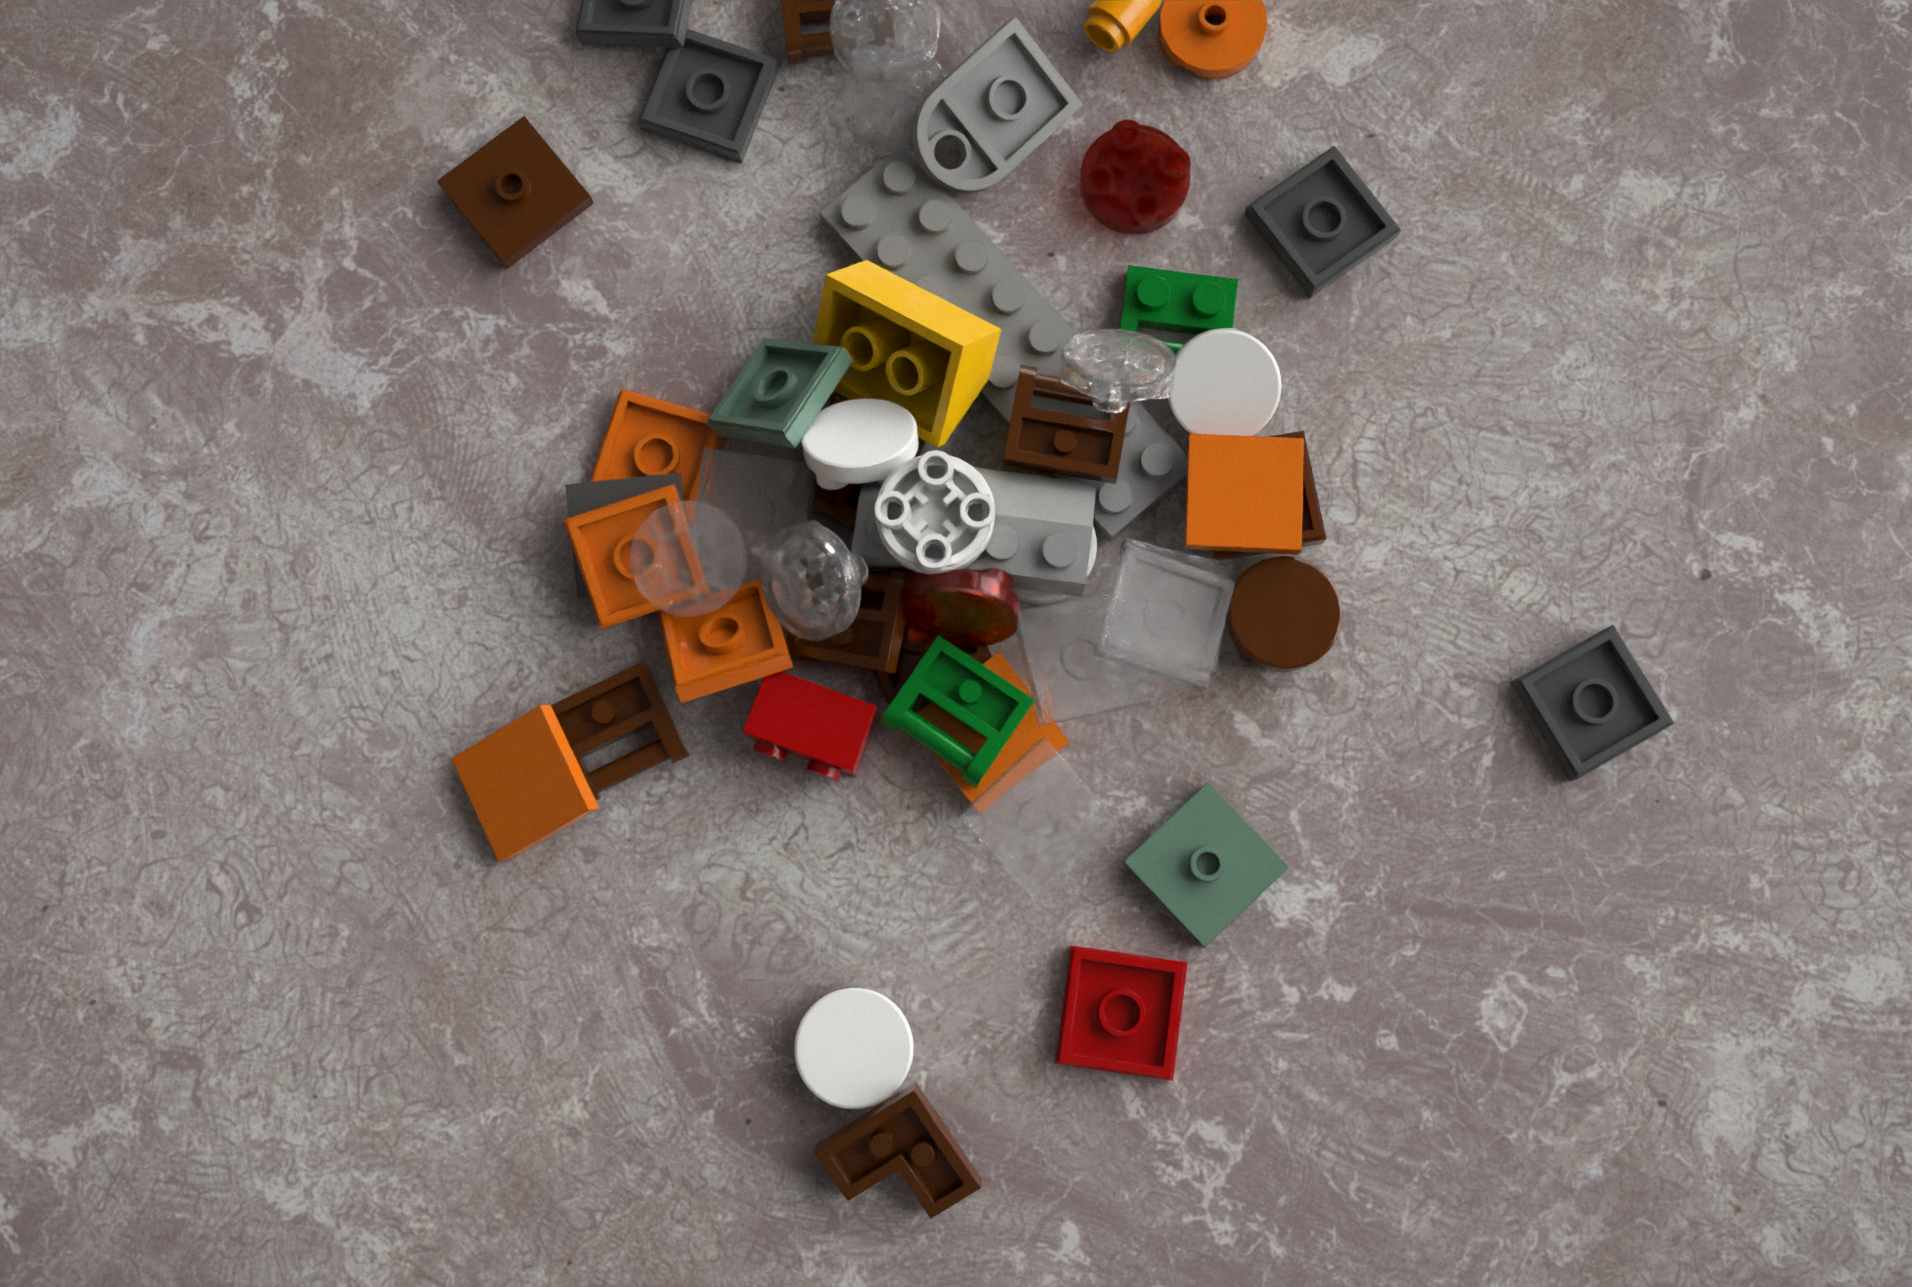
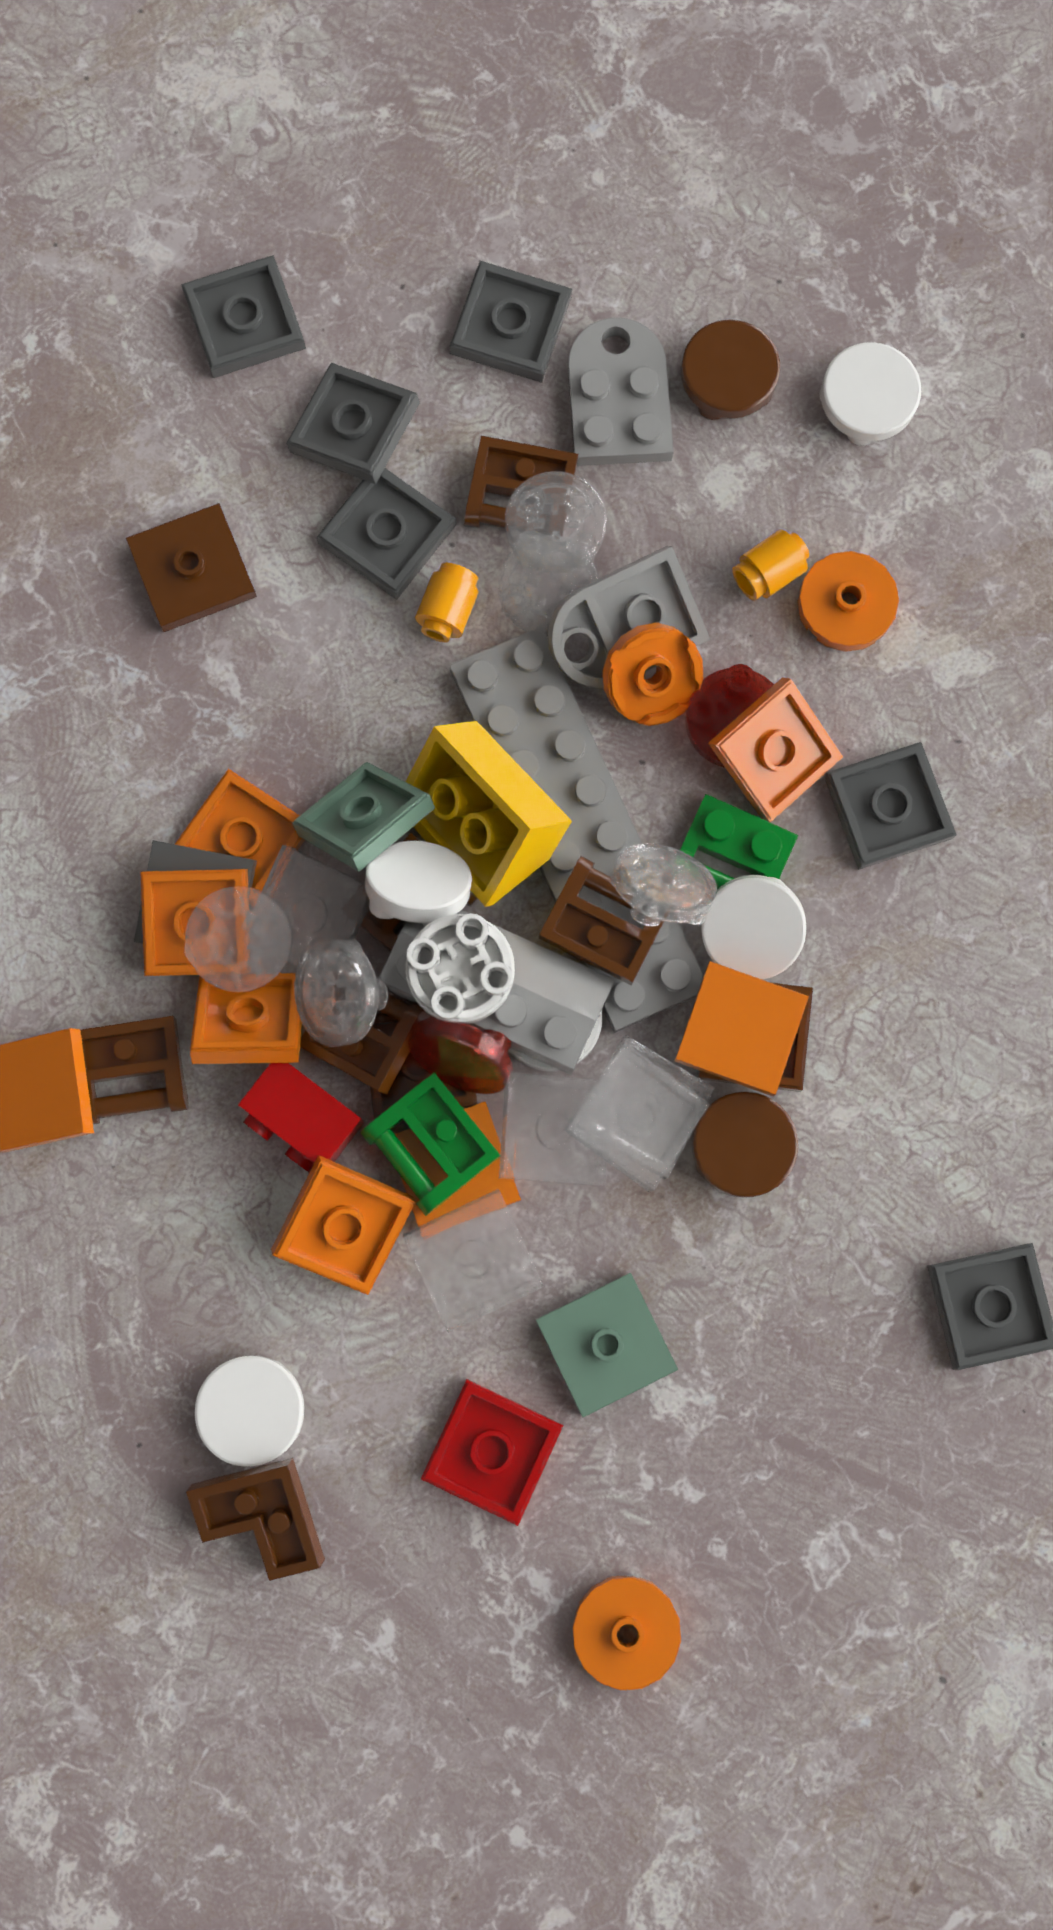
camera: 10 degrees right, 0 degrees up
none -> orange tile [271,1155,416,1295]
none -> light orange brick [415,562,479,642]
none -> orange plate [573,1575,681,1691]
none -> orange plate [603,623,703,726]
none -> orange tile [708,677,843,822]

